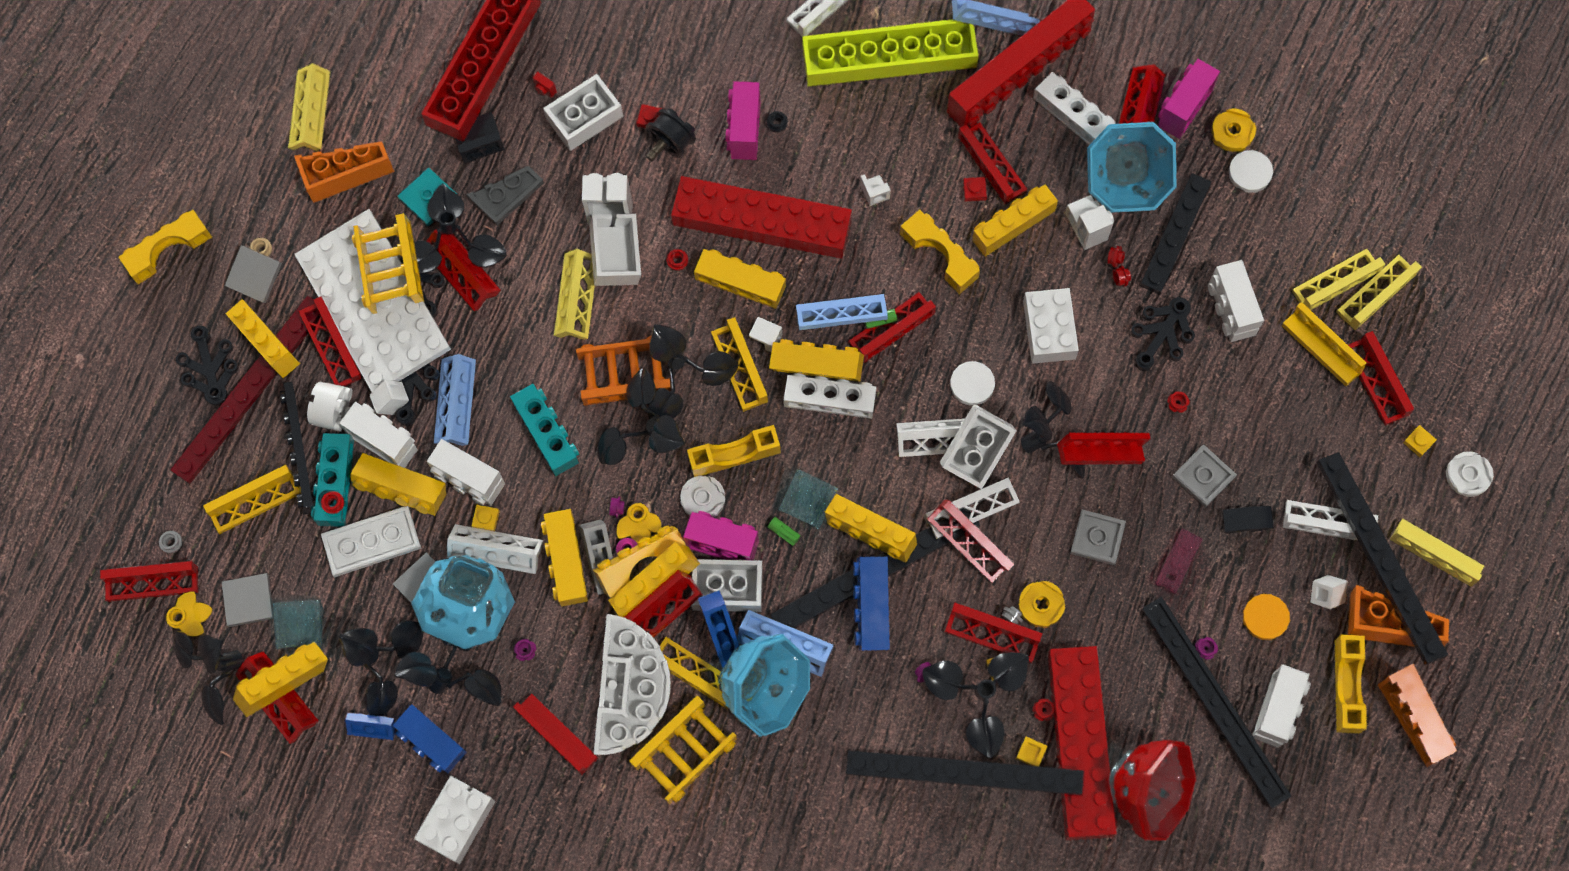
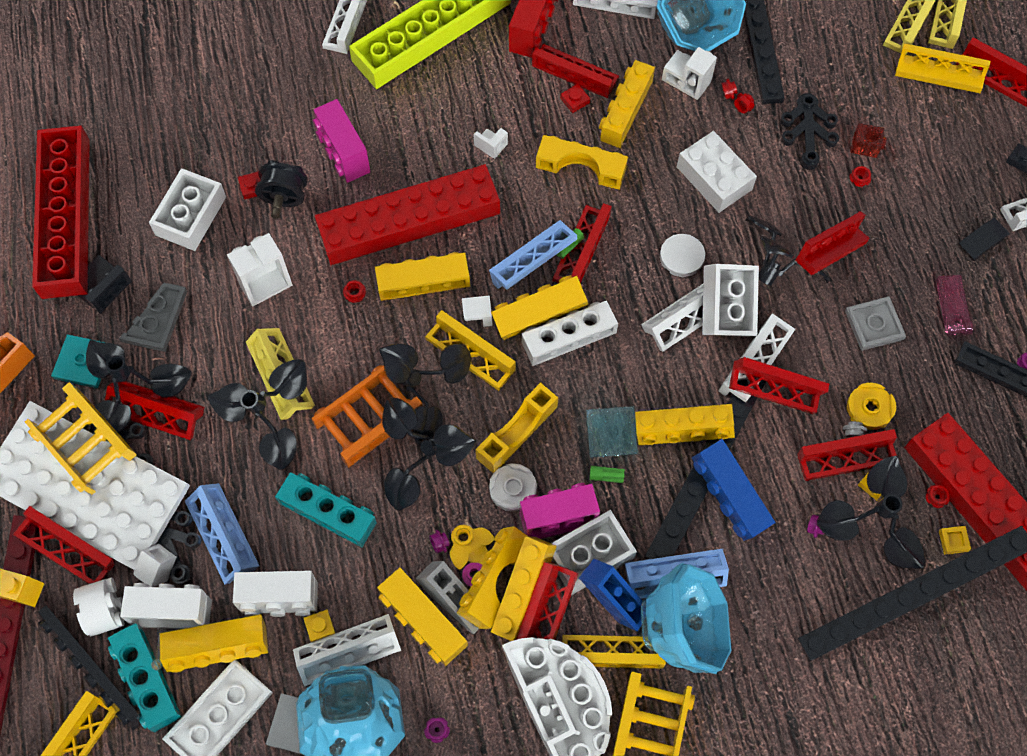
camera: 35 degrees left, 5 degrees down
red plate [321,491,344,514] -> none
red plate [532,71,557,98] -> none
white piece [589,214,641,286] -> none
black plate [766,111,788,132] -> none
light grey tile [1172,444,1237,508] -> none
white piece [1208,260,1264,342] -> none
none -> clear hinge [151,627,167,671]
none -> black plant [207,359,307,470]
none -> clear red brick [851,123,887,158]

